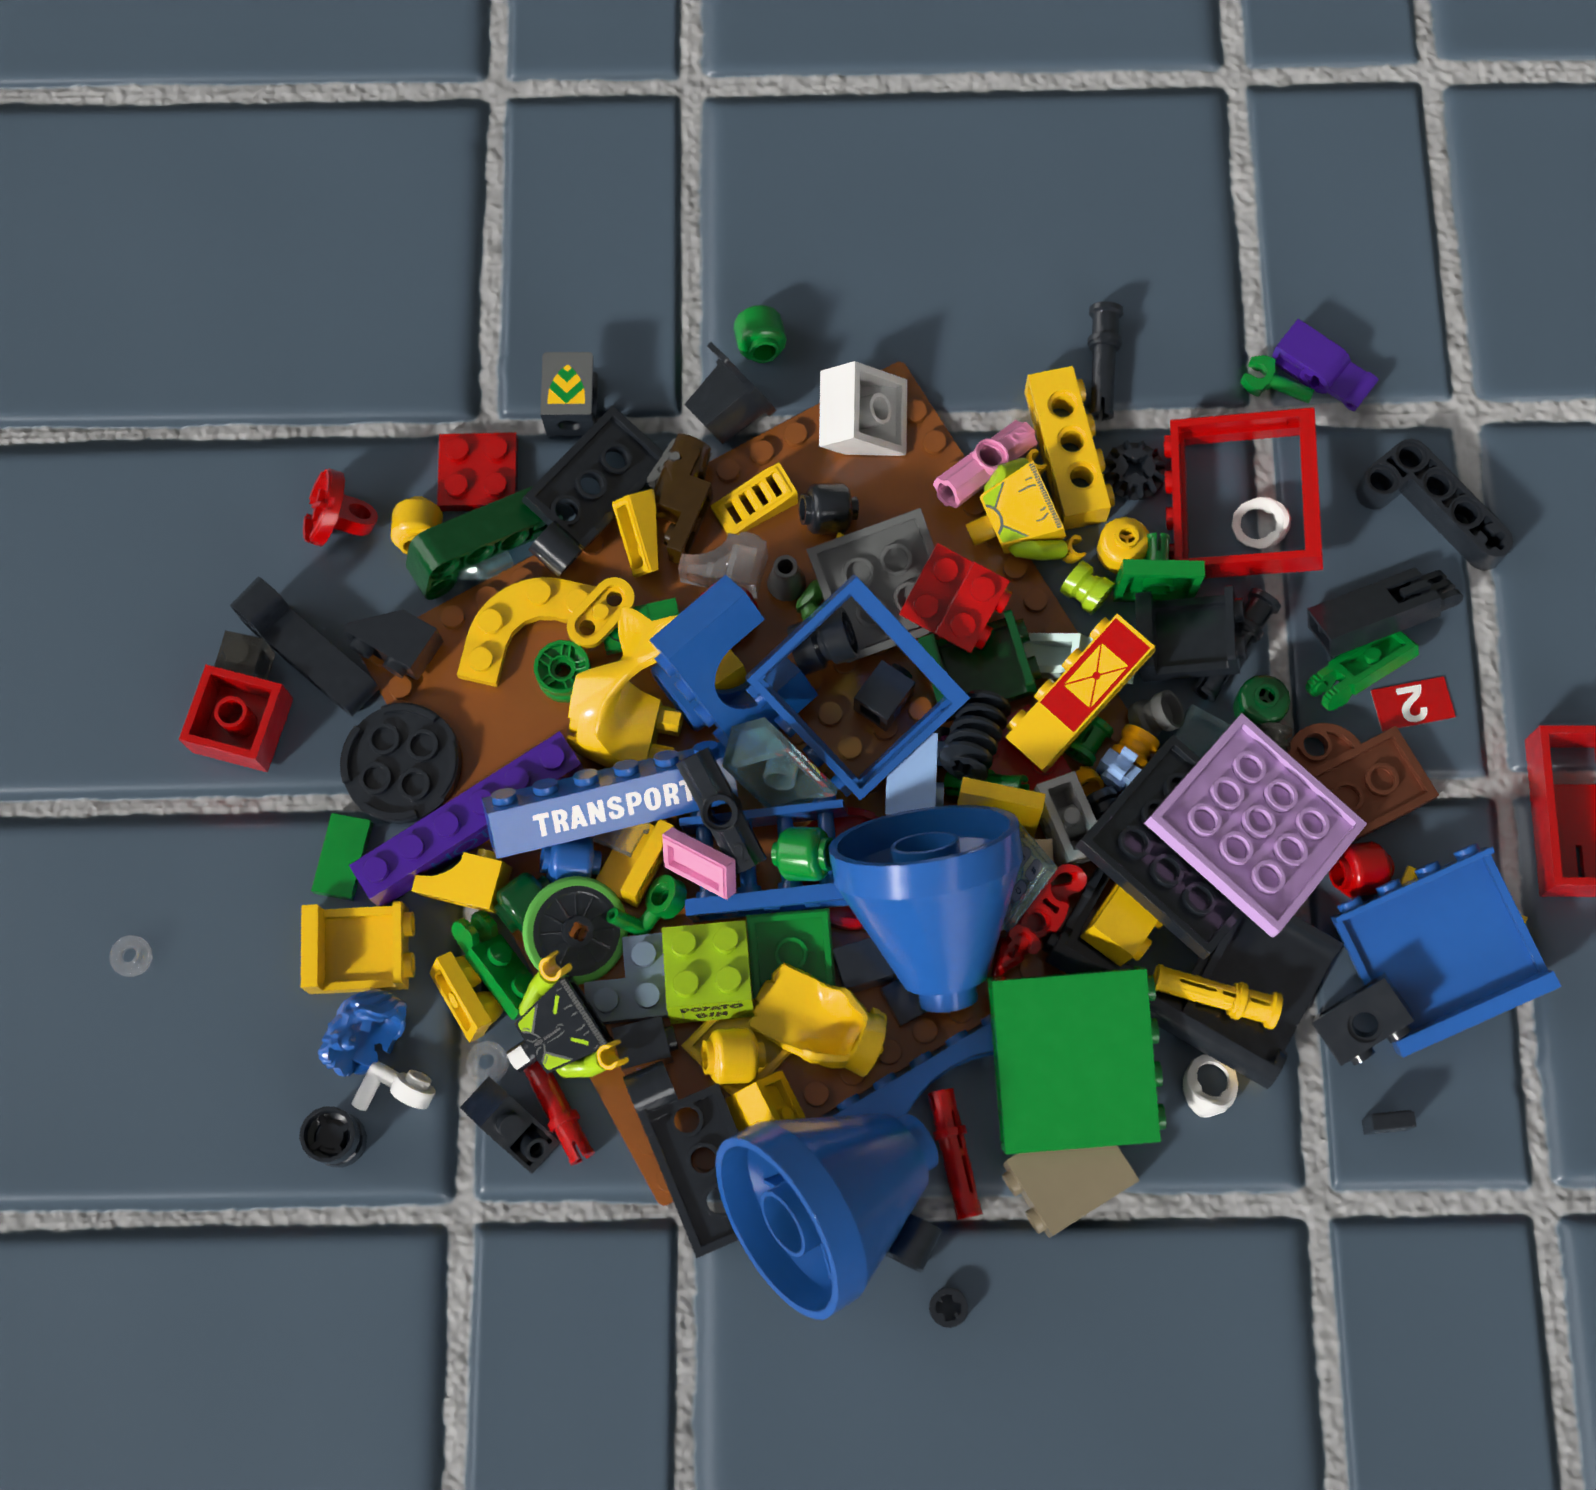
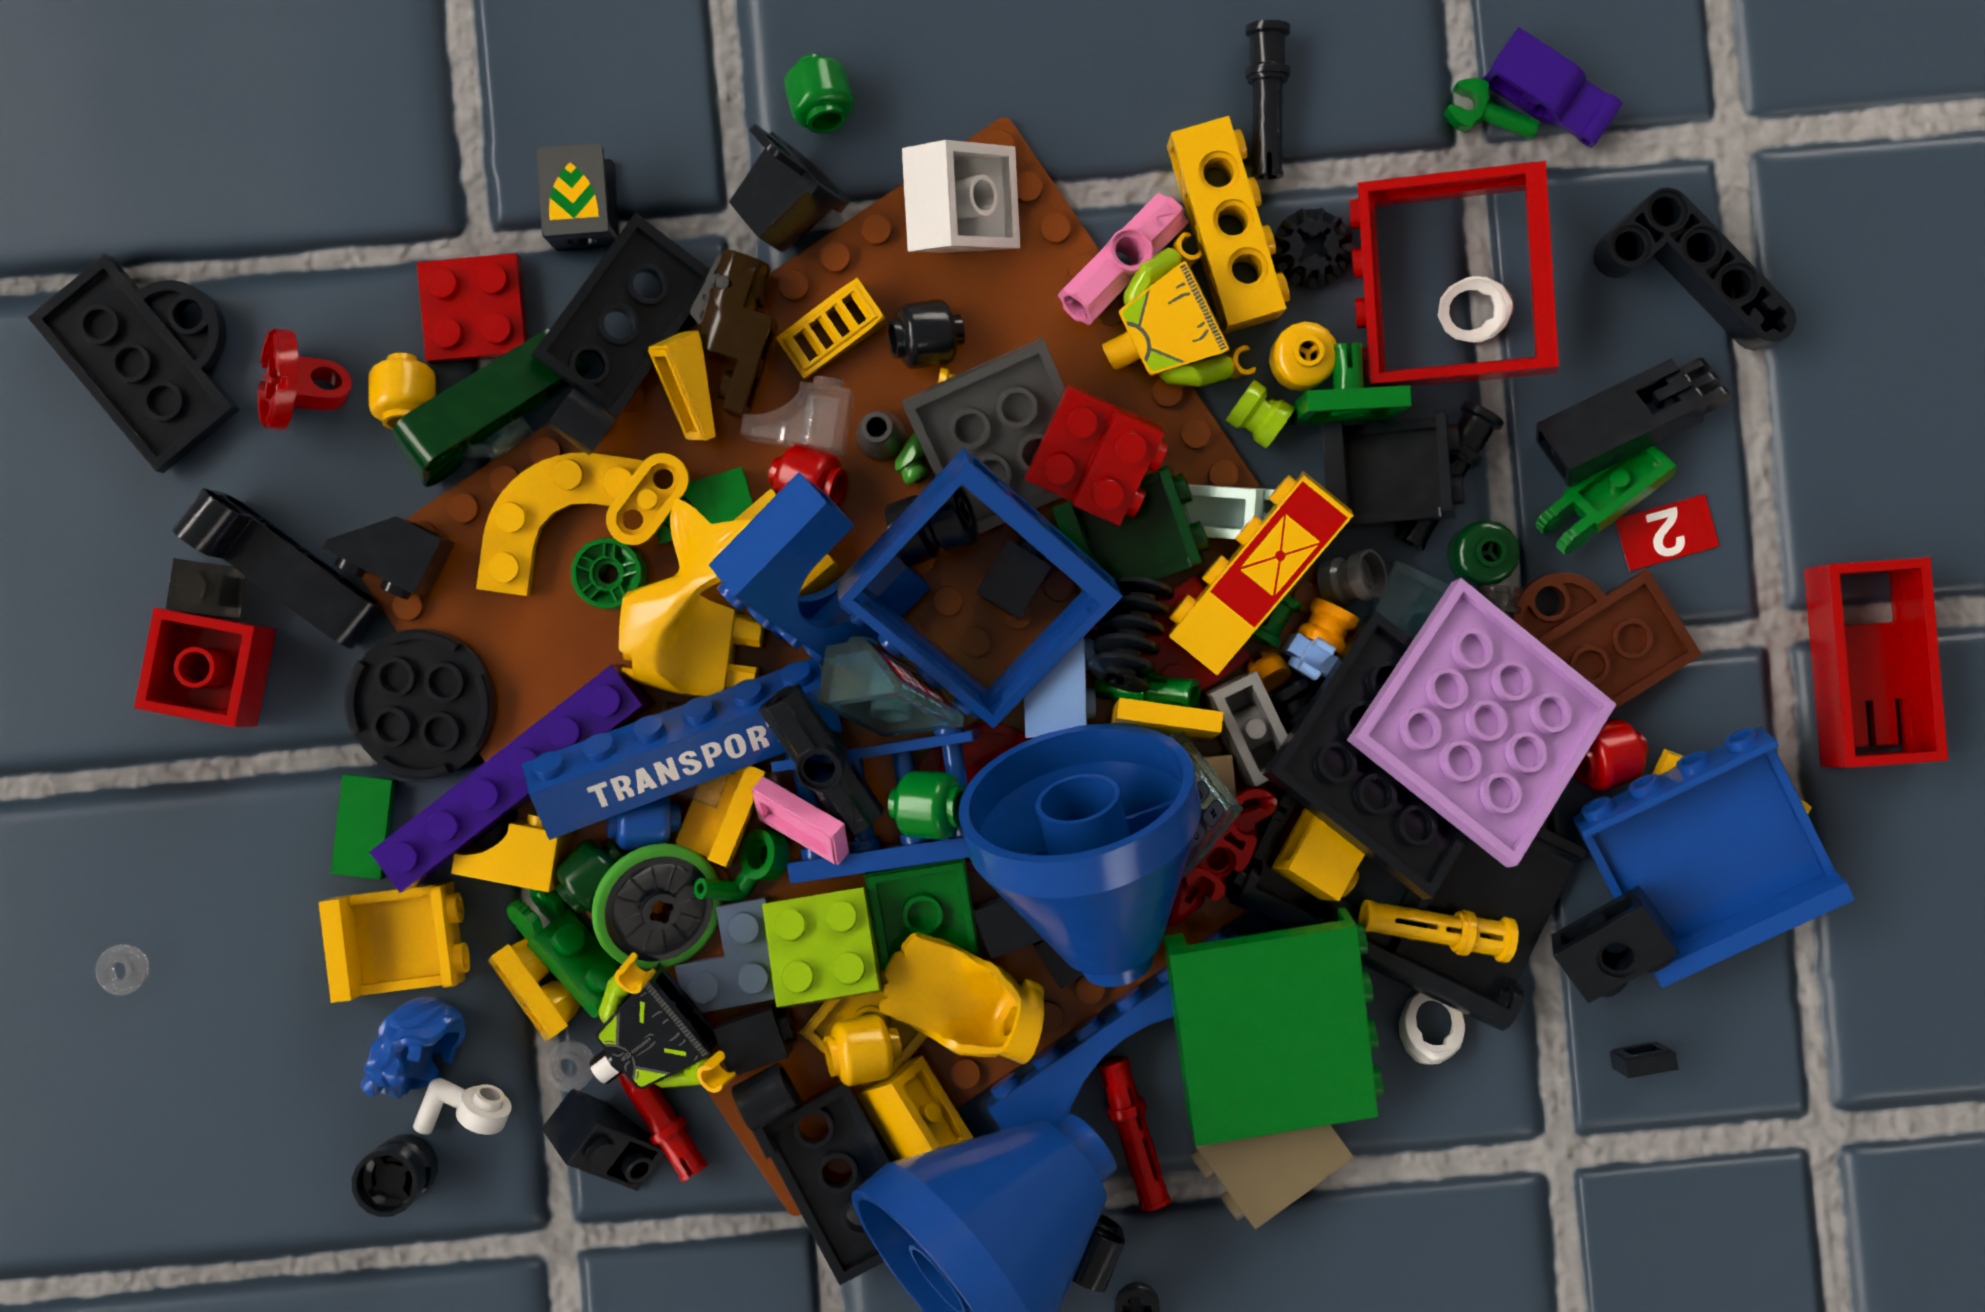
camera: 10 degrees left, 15 degrees up
none -> black plate [28,254,240,473]

